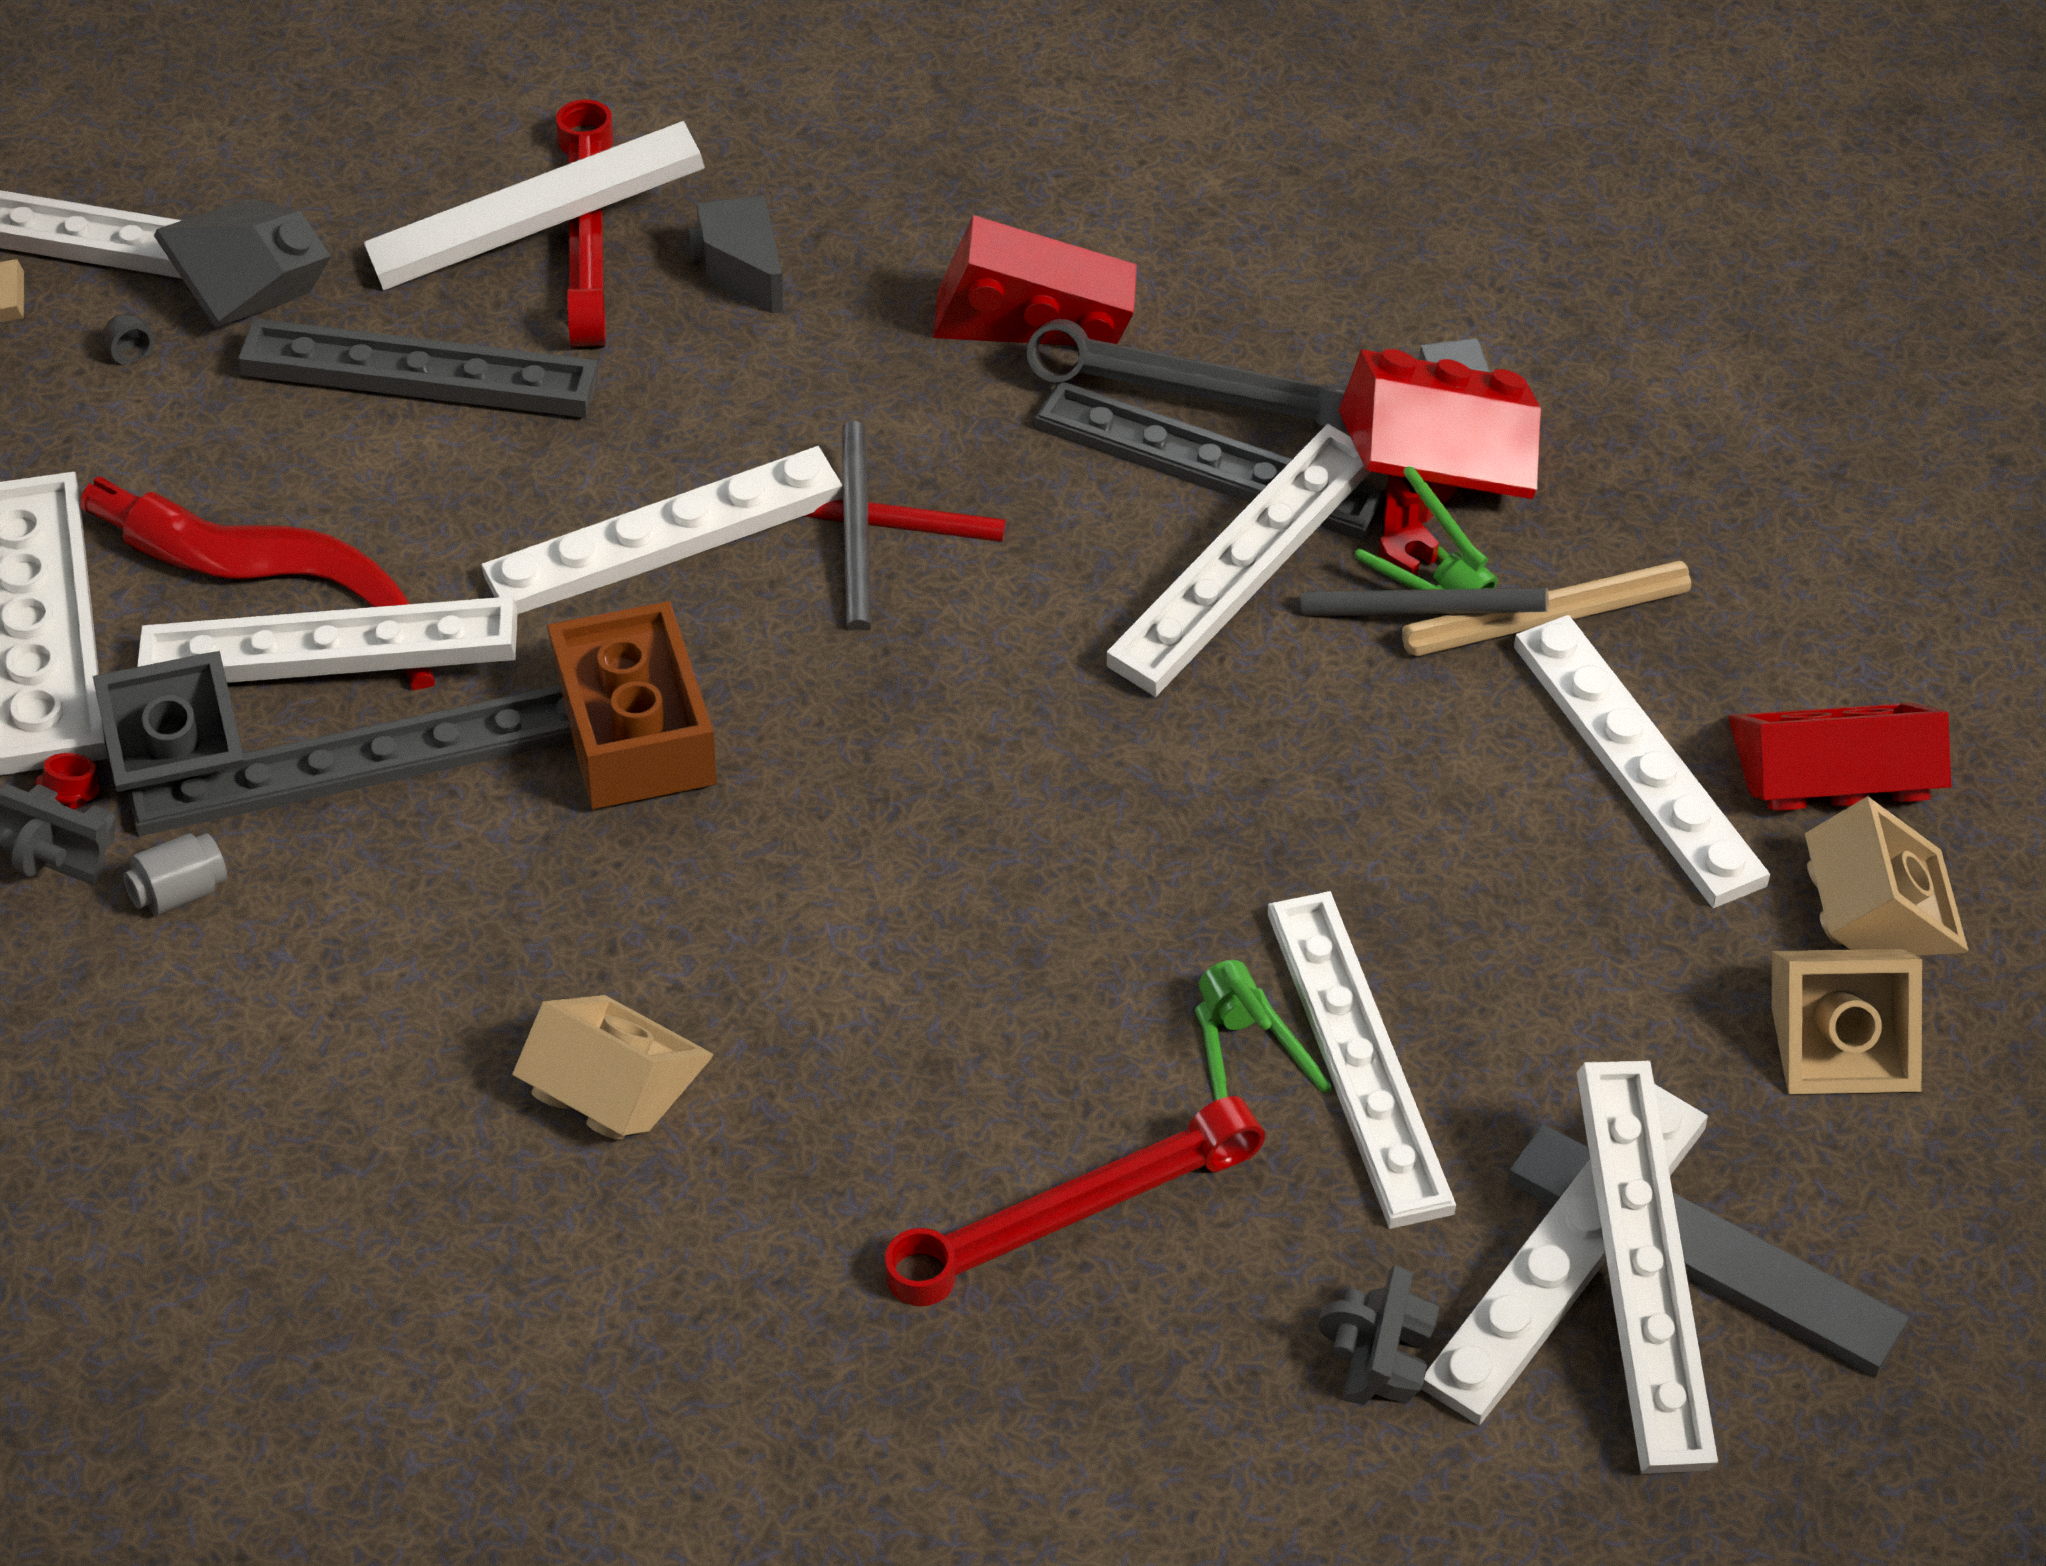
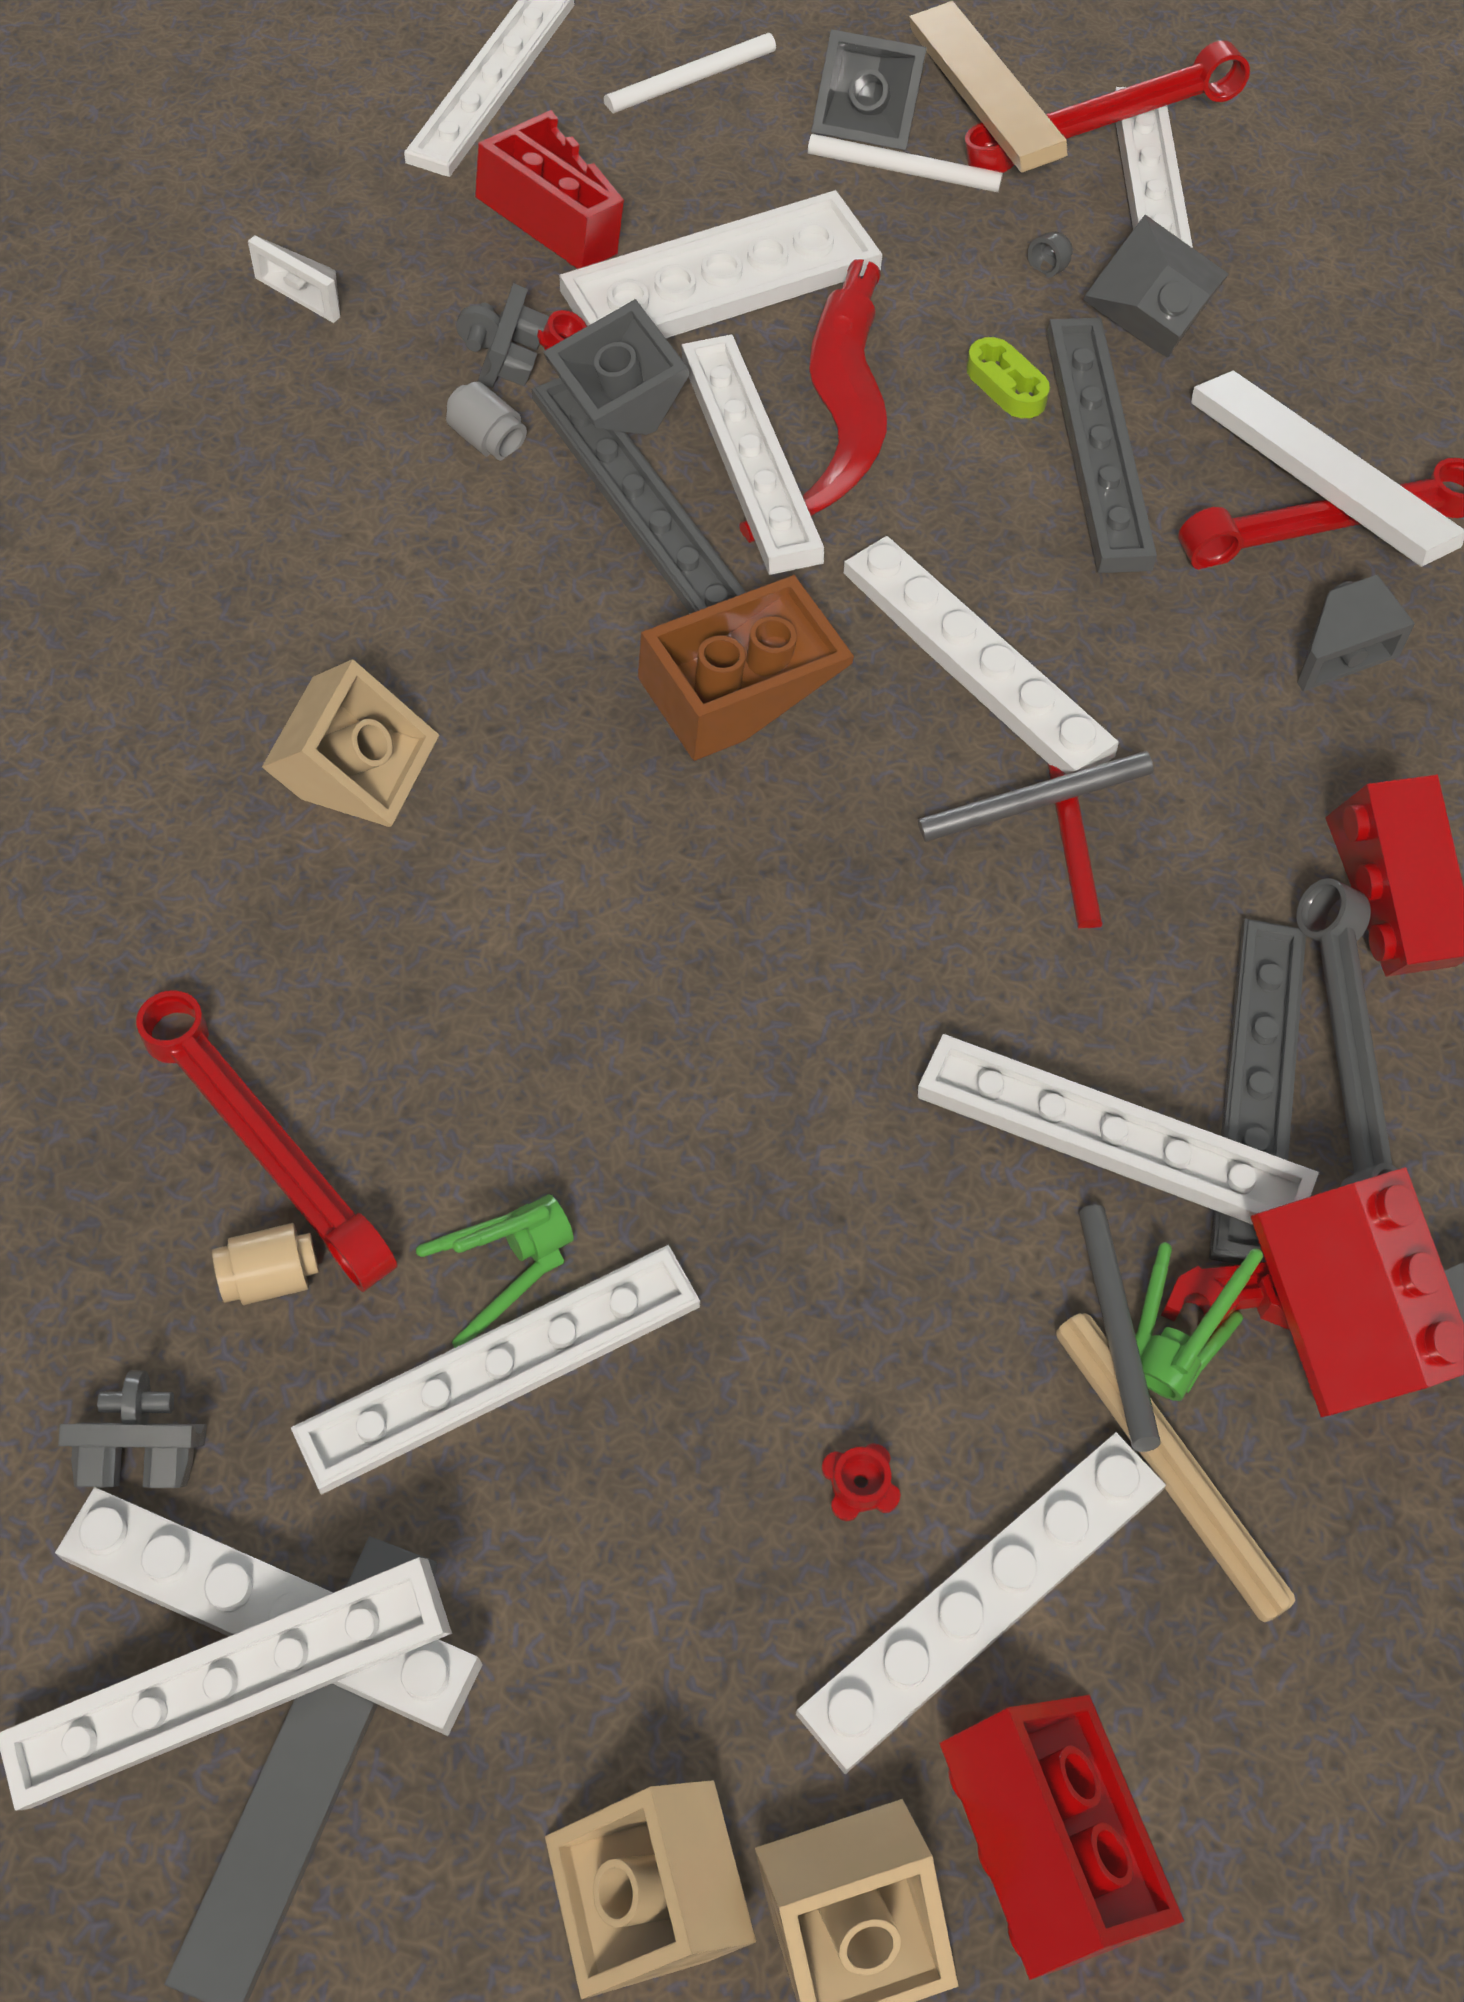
camera: 75 degrees right, 10 degrees up
none -> tan brick [212,1223,319,1305]
none -> red plate [822,1443,901,1521]
none -> lime beam [966,337,1050,418]

